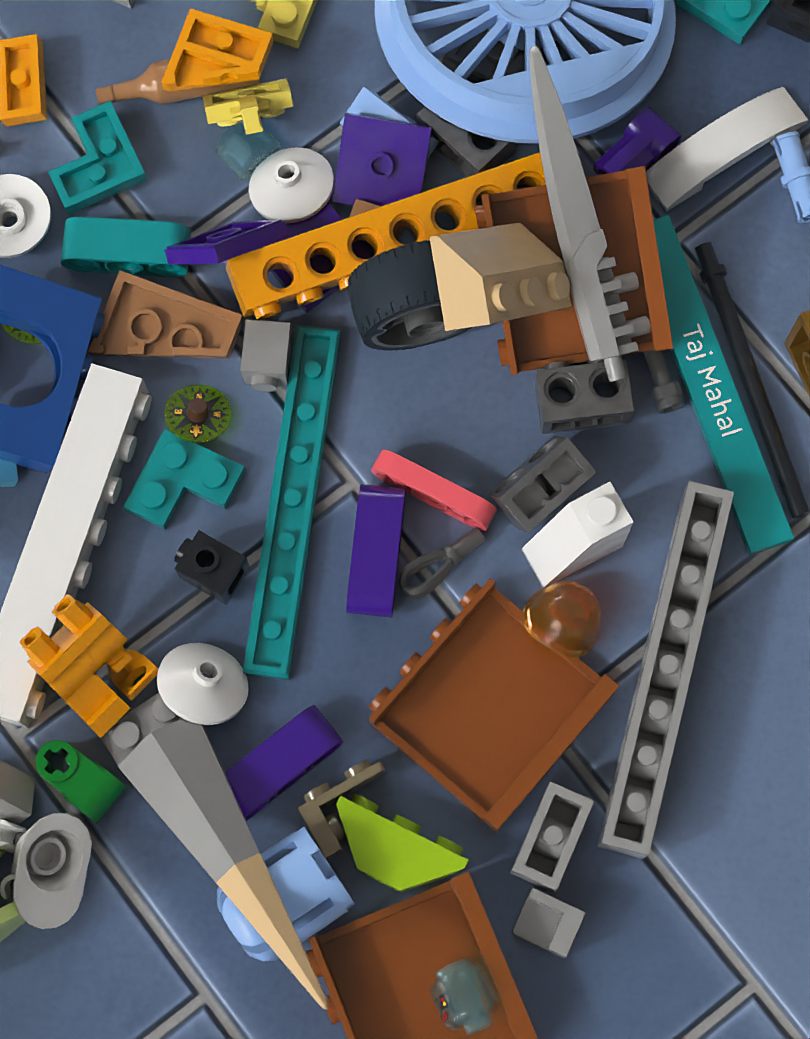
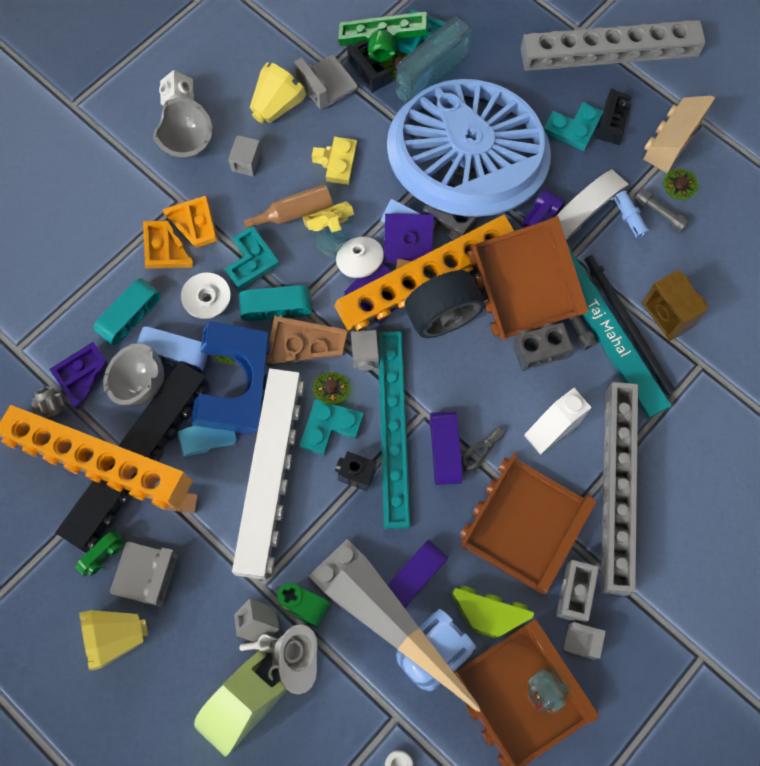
camera: 15 degrees left, 5 degrees down
light orange hips [19,594,159,738] -> none
white dish [157,643,248,725] -> none
light orange wing [161,8,274,91] -> none
dark purple plate [164,219,289,265] -> none
dark tan bracket [298,760,386,861] -> none
coral beam [370,450,497,531] -> none
tan slope [430,223,571,331] -> none
flat silver brick [488,435,597,533] -> none
clear orange helmet [523,580,602,658] -> none
light grey piece [529,45,651,382] -> none

